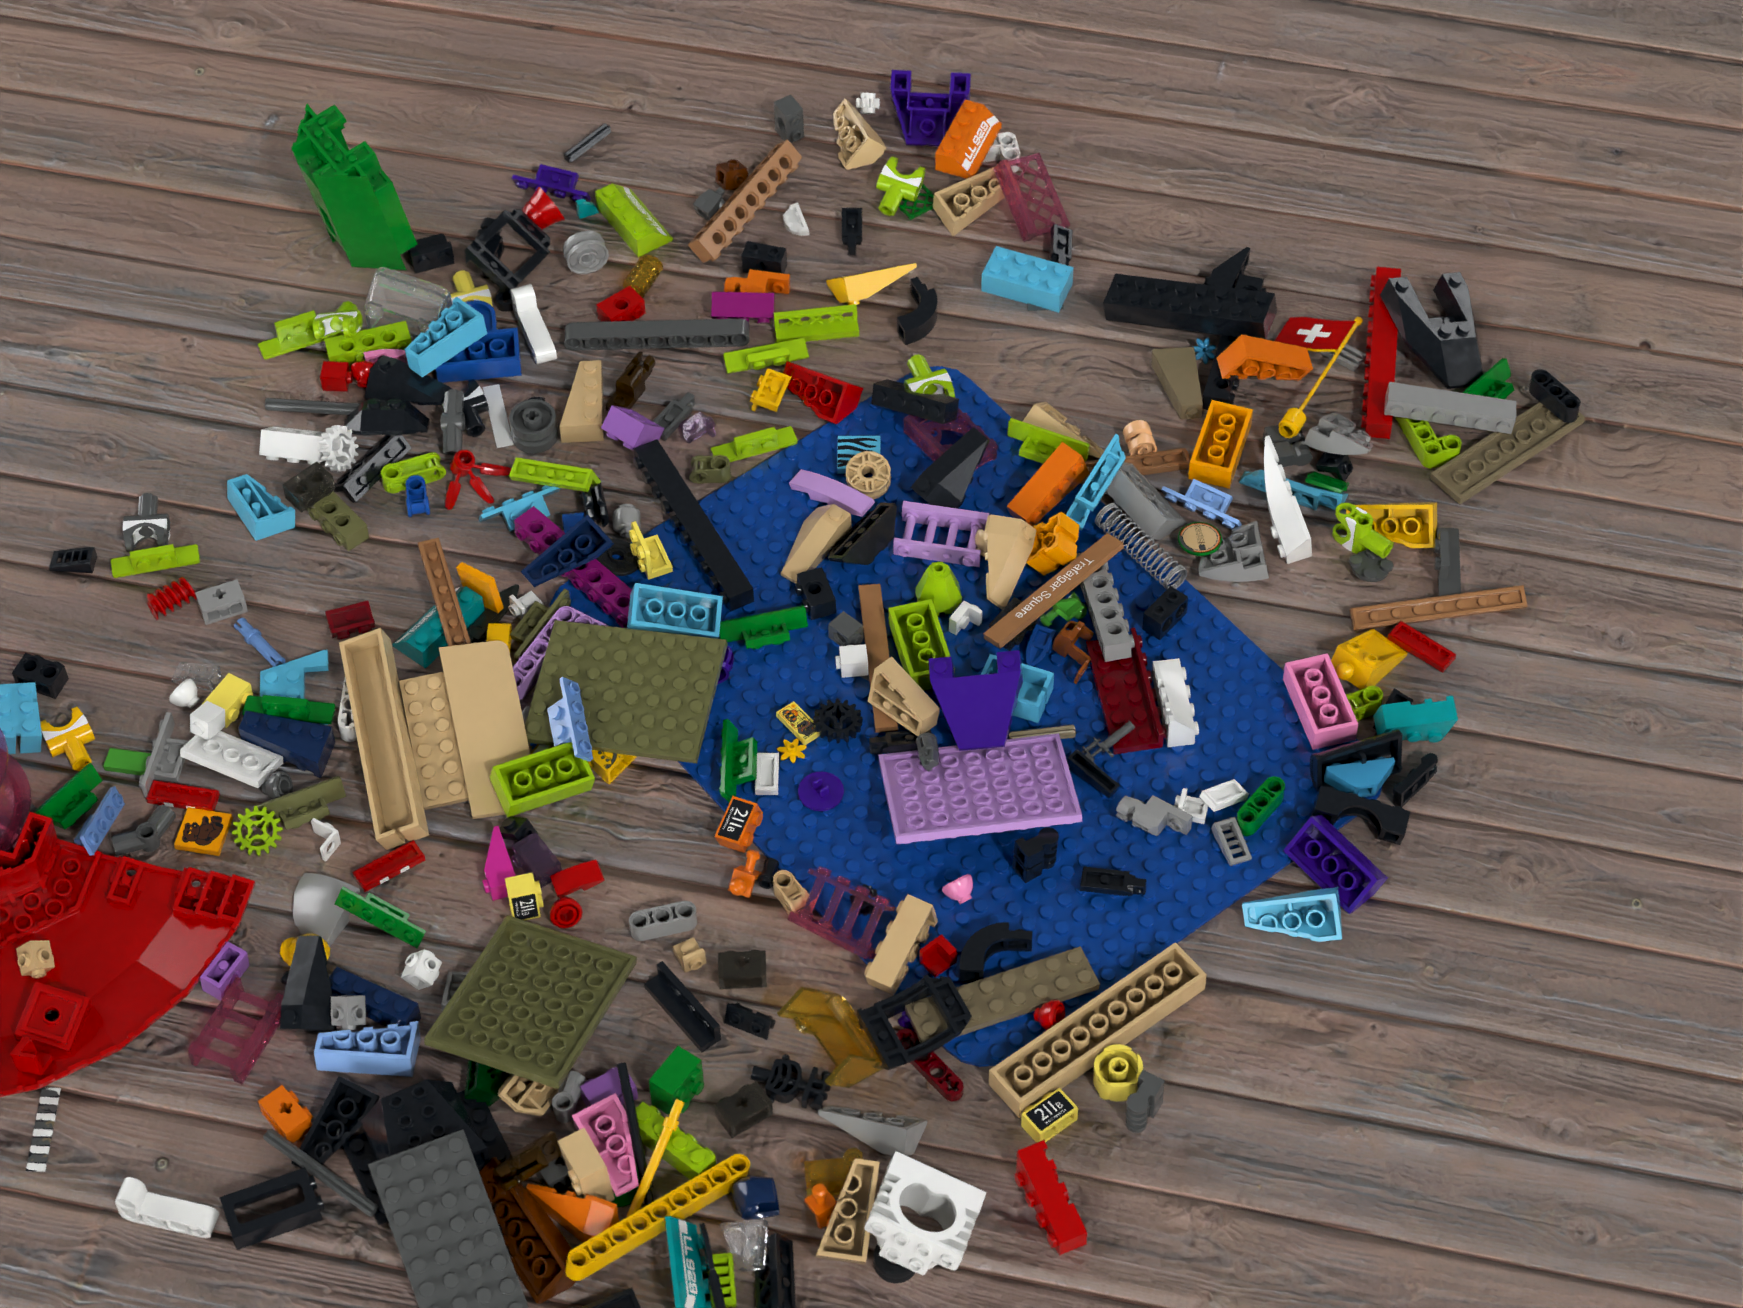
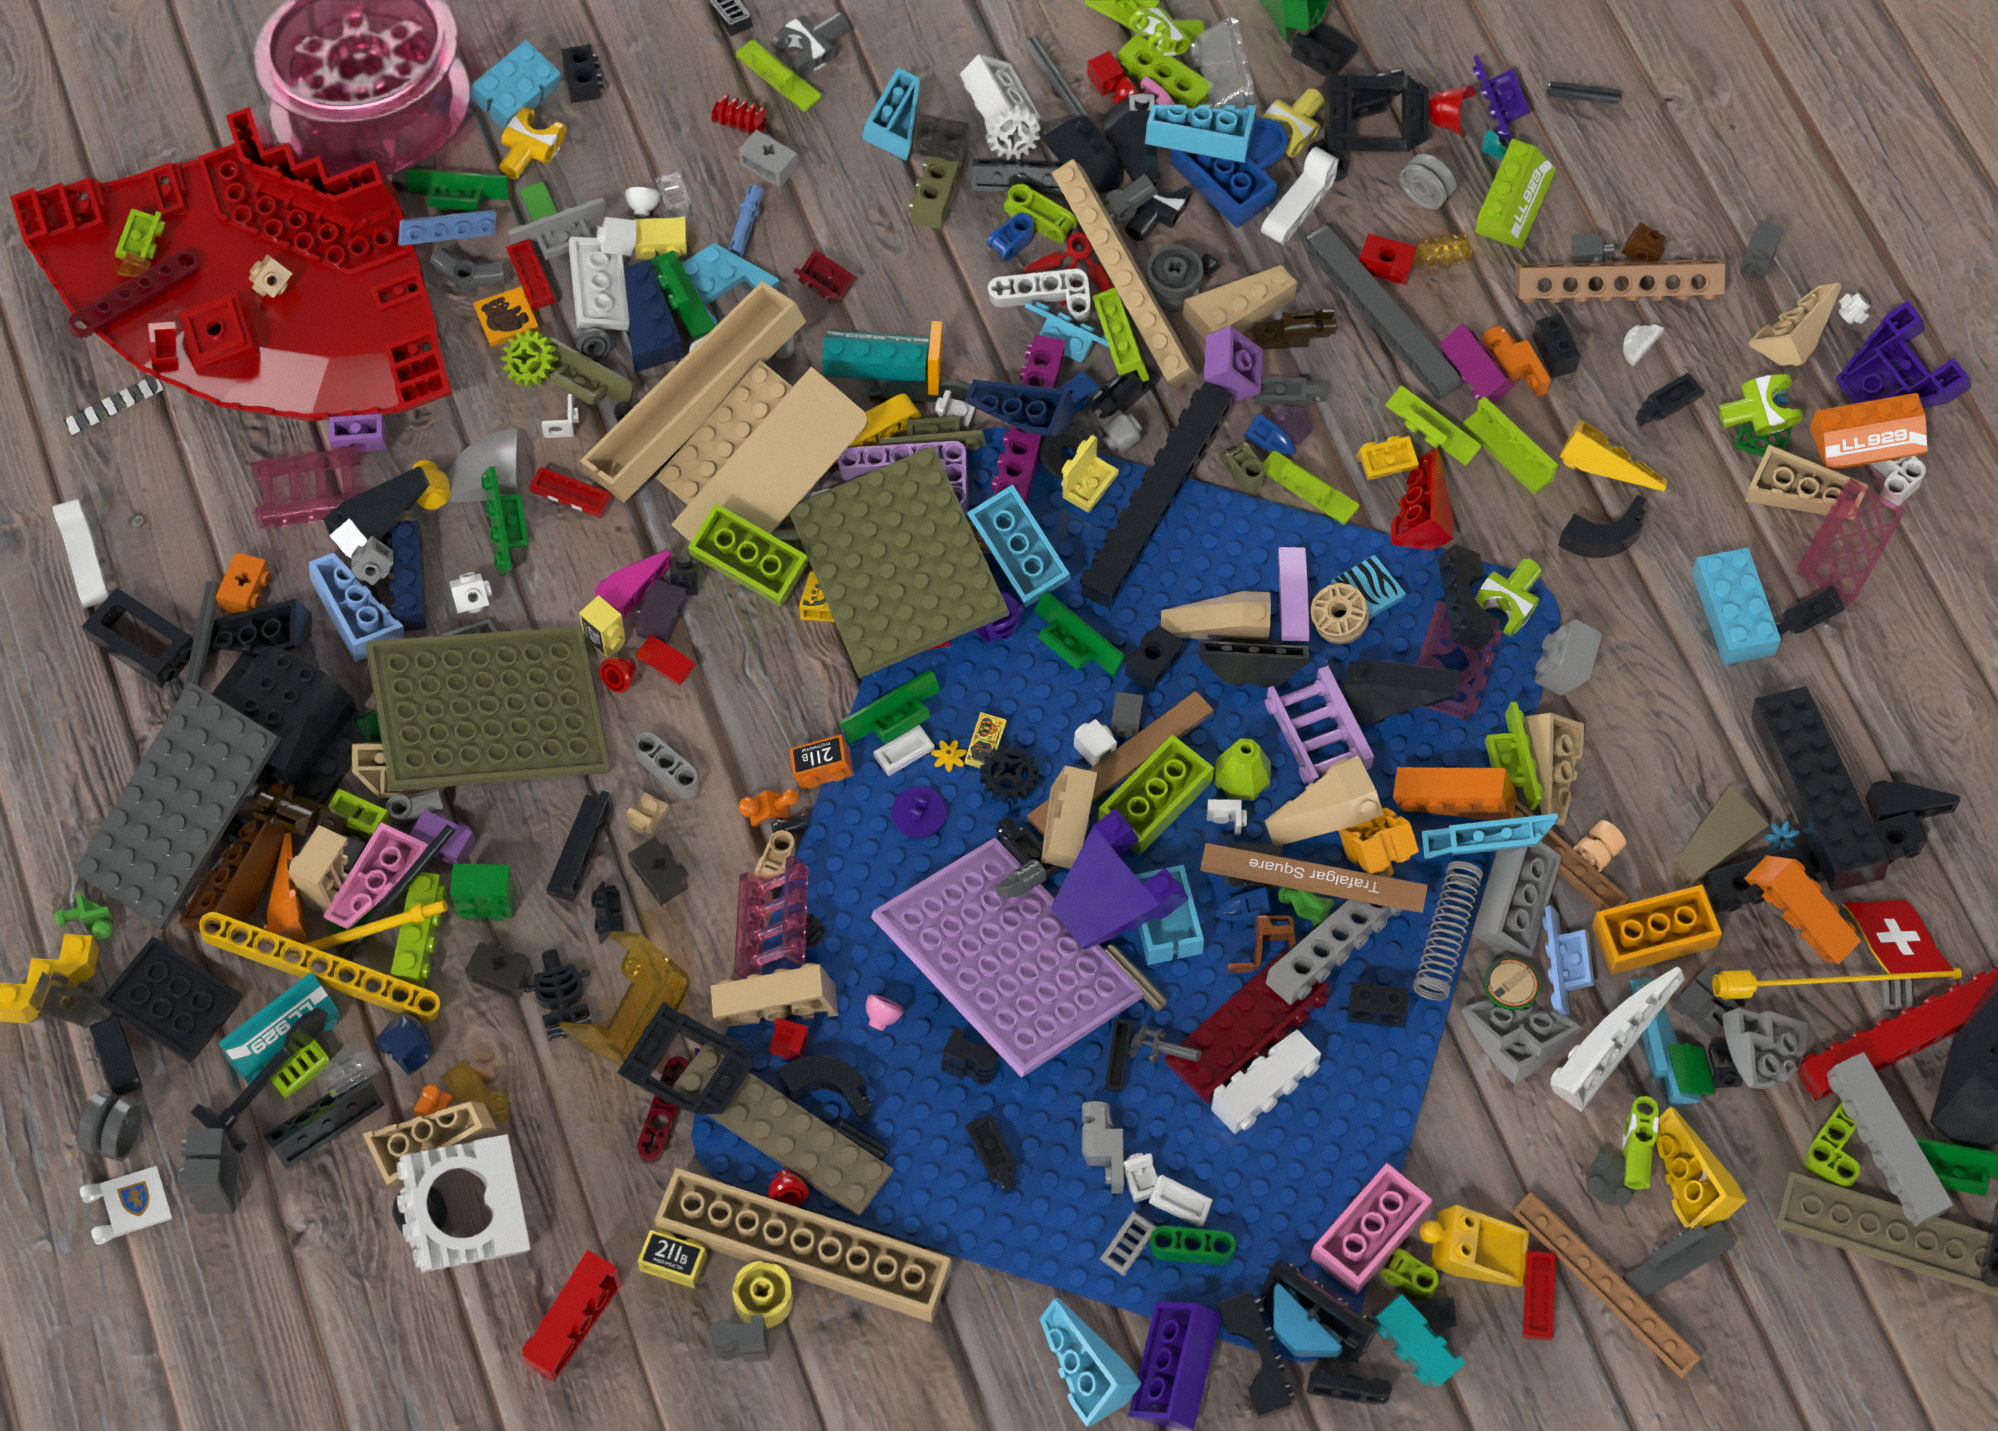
camera: 55 degrees right, 10 degrees up
medium nougat tile [418,537,471,646] -> none
white sticker [483,384,514,448] -> none
medium blue bracket [547,677,593,762] -> none
light grey wedge [818,1105,927,1159] -> none
none -> lime brick [328,789,392,842]
none -> black hinge [614,401,634,422]
none -> black axle [837,1120,890,1160]
none -> white beam [988,269,1091,323]
none -> tan brick [1052,159,1198,389]
none -> blue plate [1243,413,1295,455]
none -> light grey brick [1534,619,1603,696]

